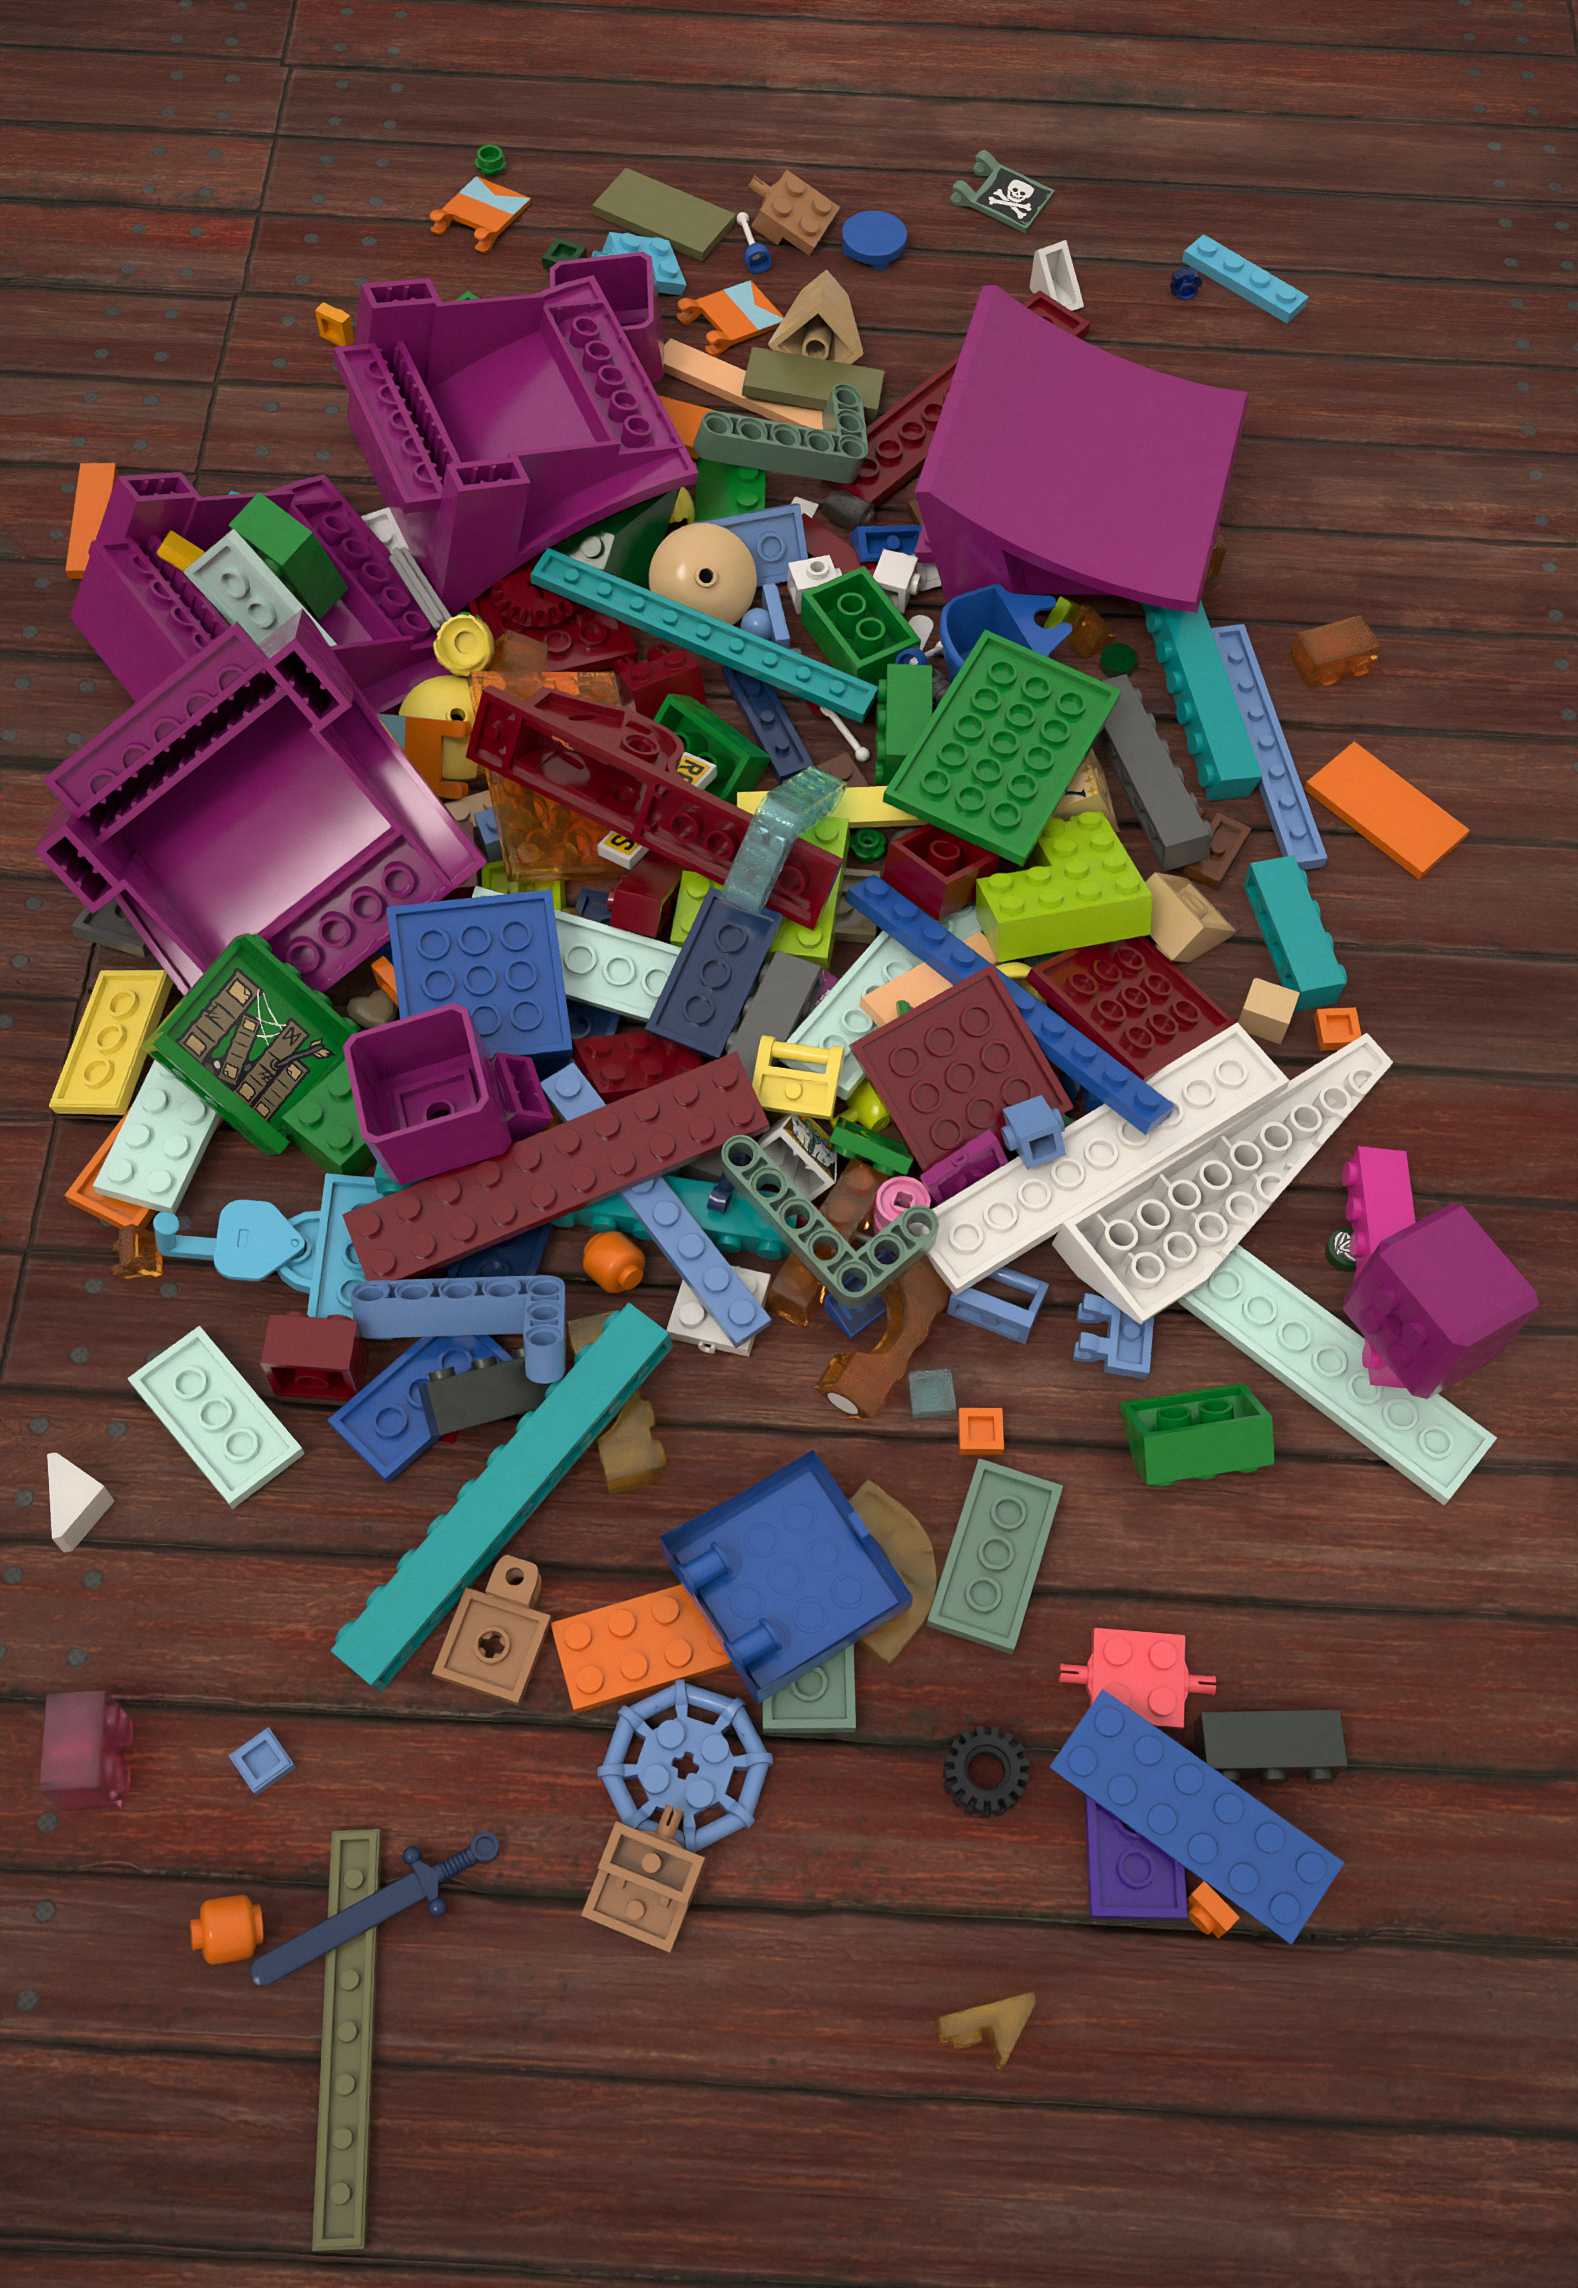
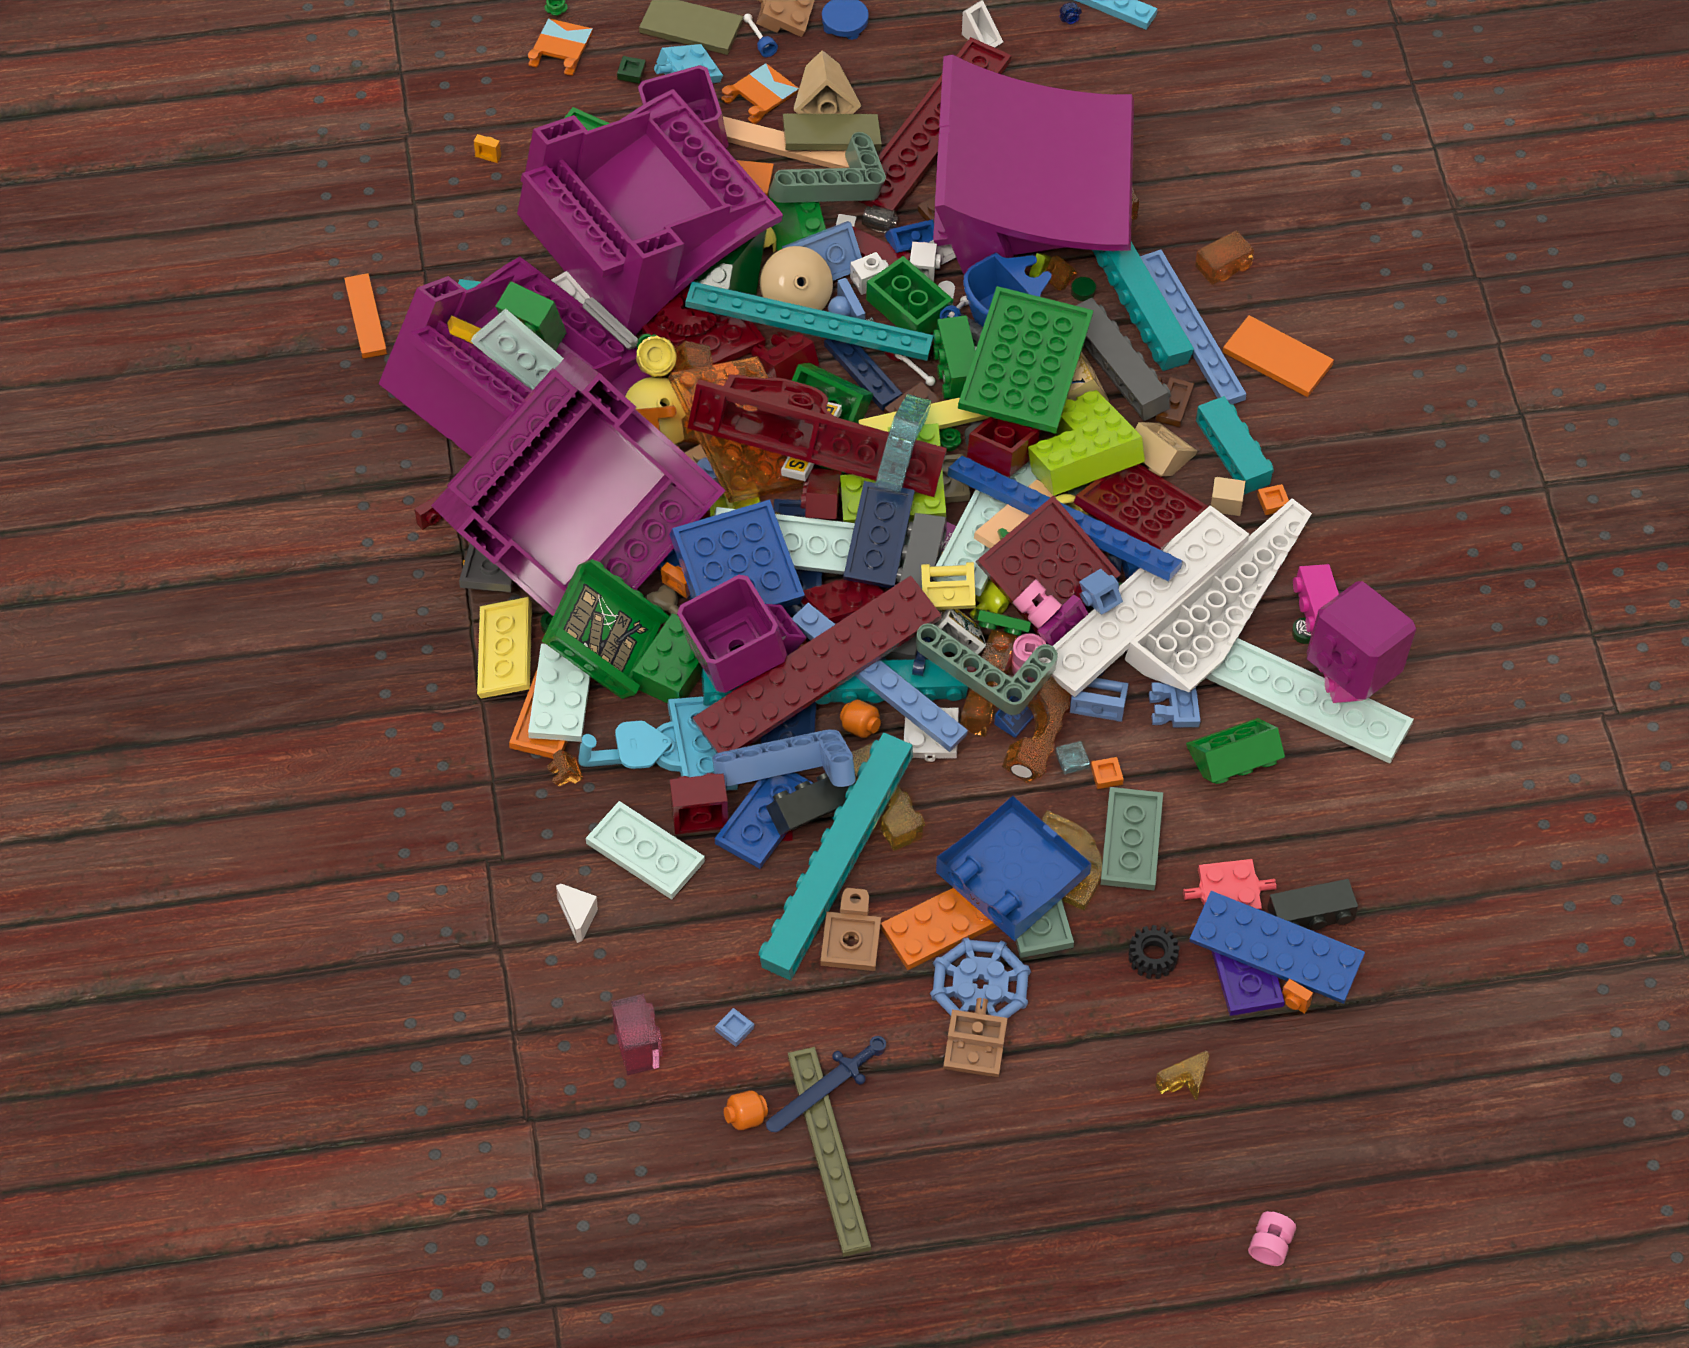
camera: 10 degrees left, 5 degrees down
none -> bright pink wheel [1012,579,1062,629]

